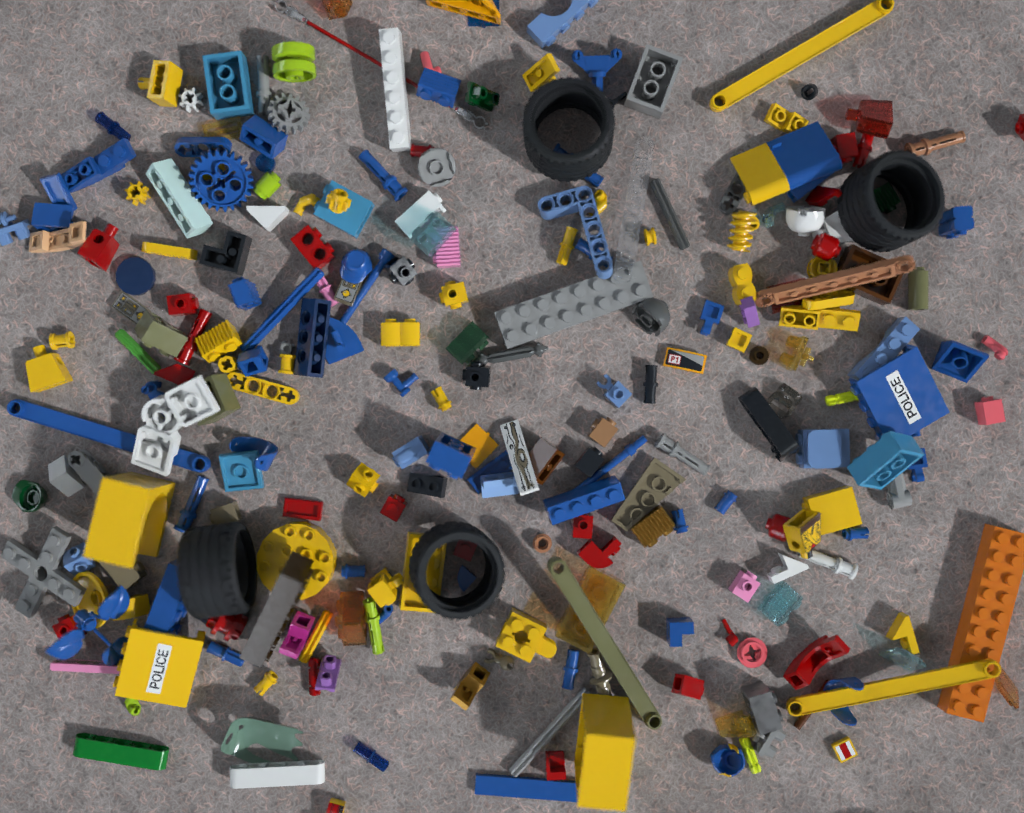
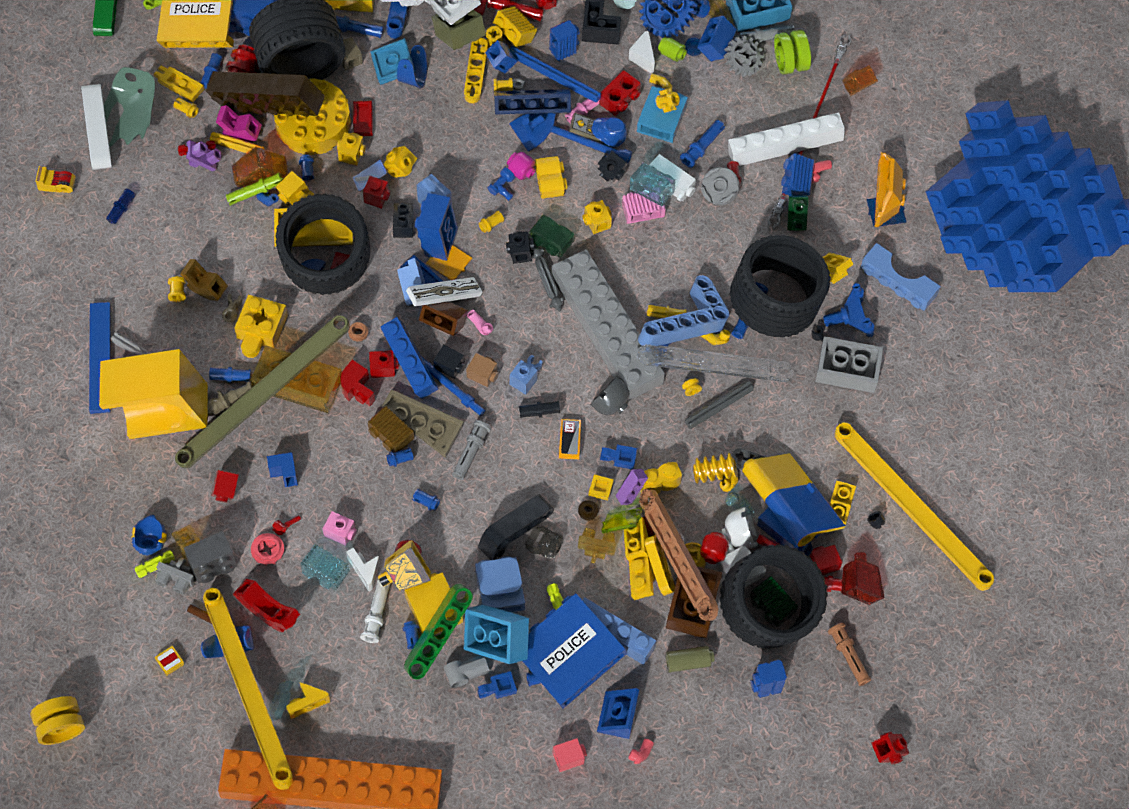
camera: 75 degrees right, 25 degrees down
none -> yellow hinge [154,65,204,102]
none -> yellow bush [168,276,186,302]
none -> yellow brick [337,132,366,165]
none -> sticker [353,160,387,191]
none -> green beam [404,584,472,680]
none -> bright pink arm [467,310,493,335]
none -> dark pink head [507,151,536,180]
none -> clear neon green piece [601,507,642,534]

